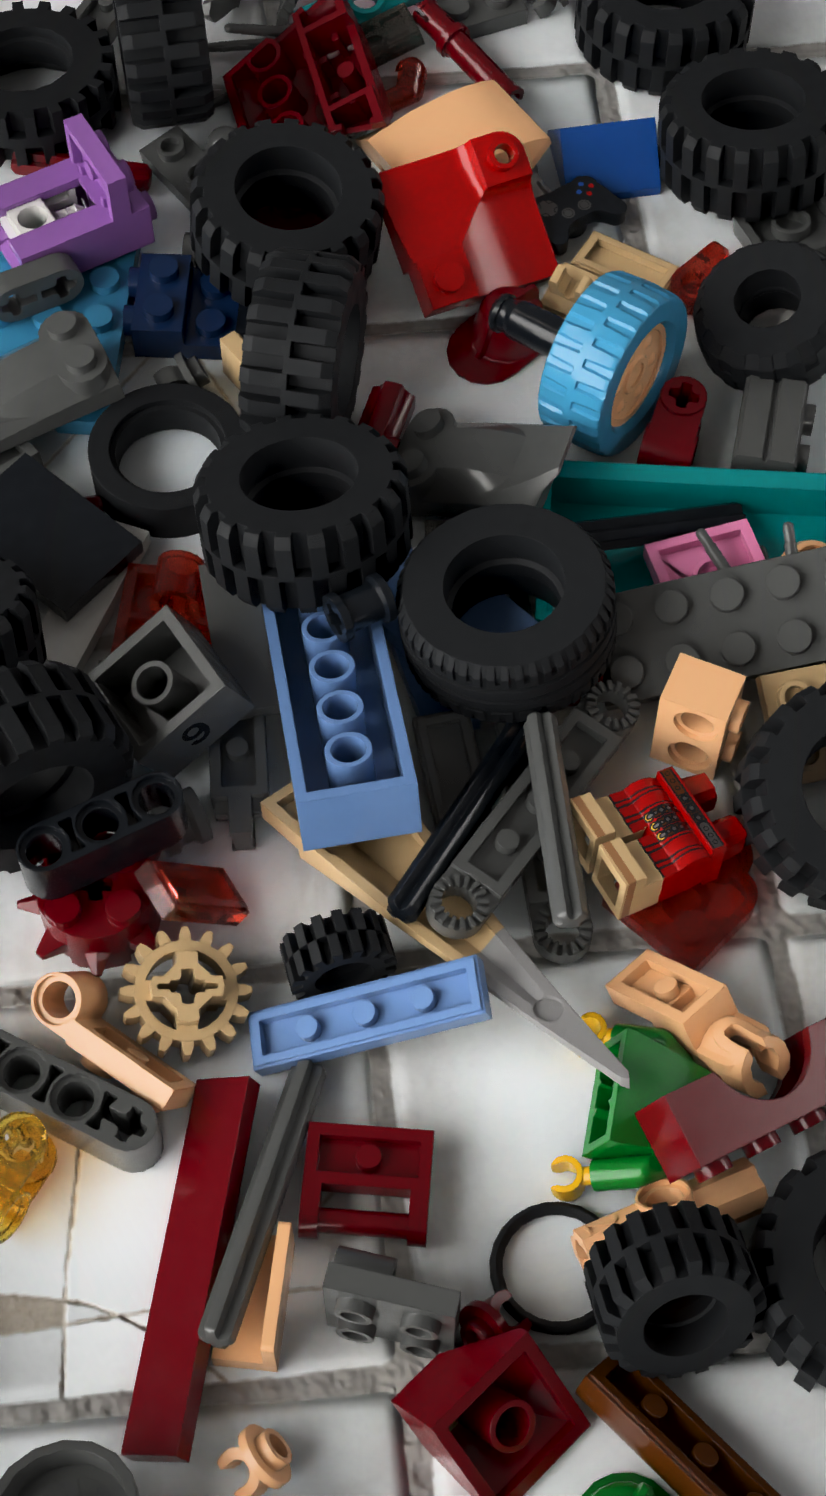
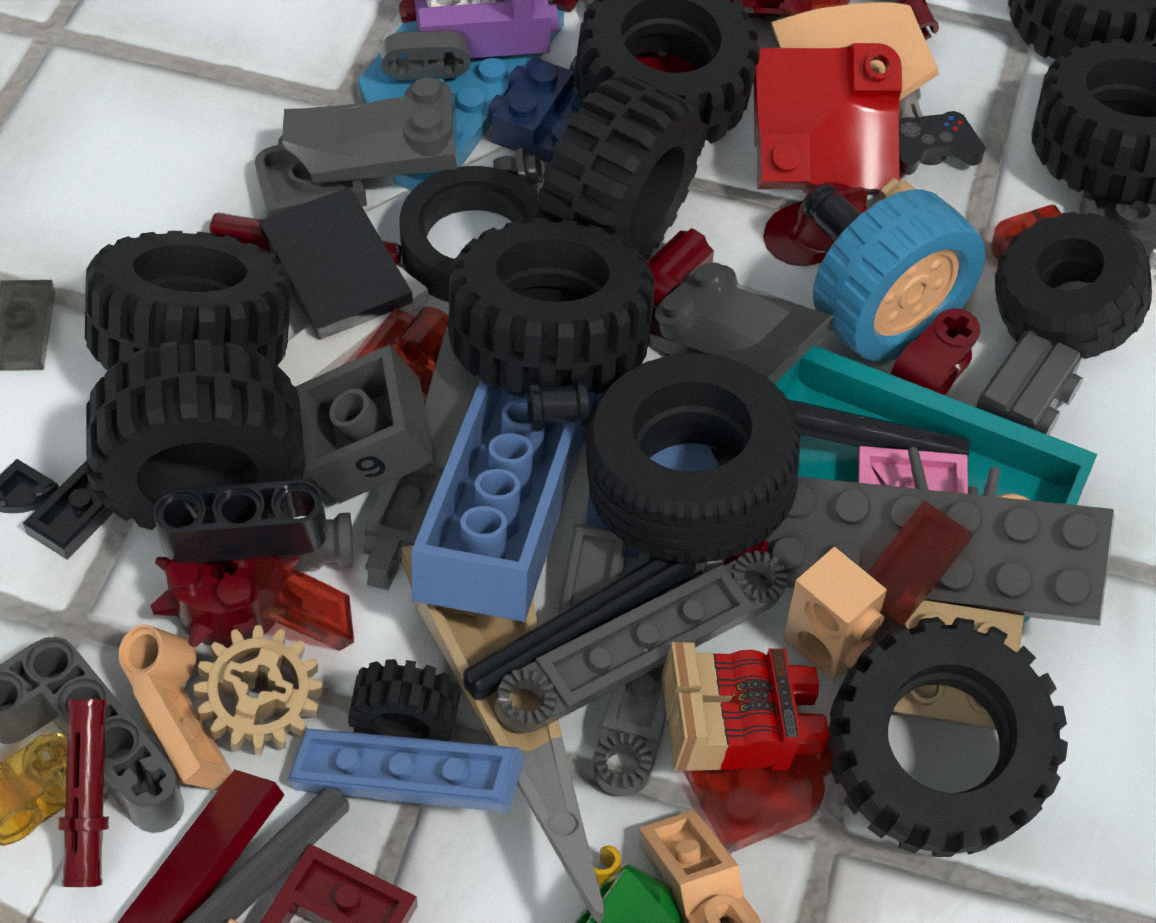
camera: 20 degrees right, 5 degrees down
dark grey axle [523,712,588,928] -> none
blue slope [547,117,661,199] -> none
tan tile [571,231,682,292] -> none
none -> dark red pin [58,699,109,887]
none -> clear red tile [867,500,973,625]

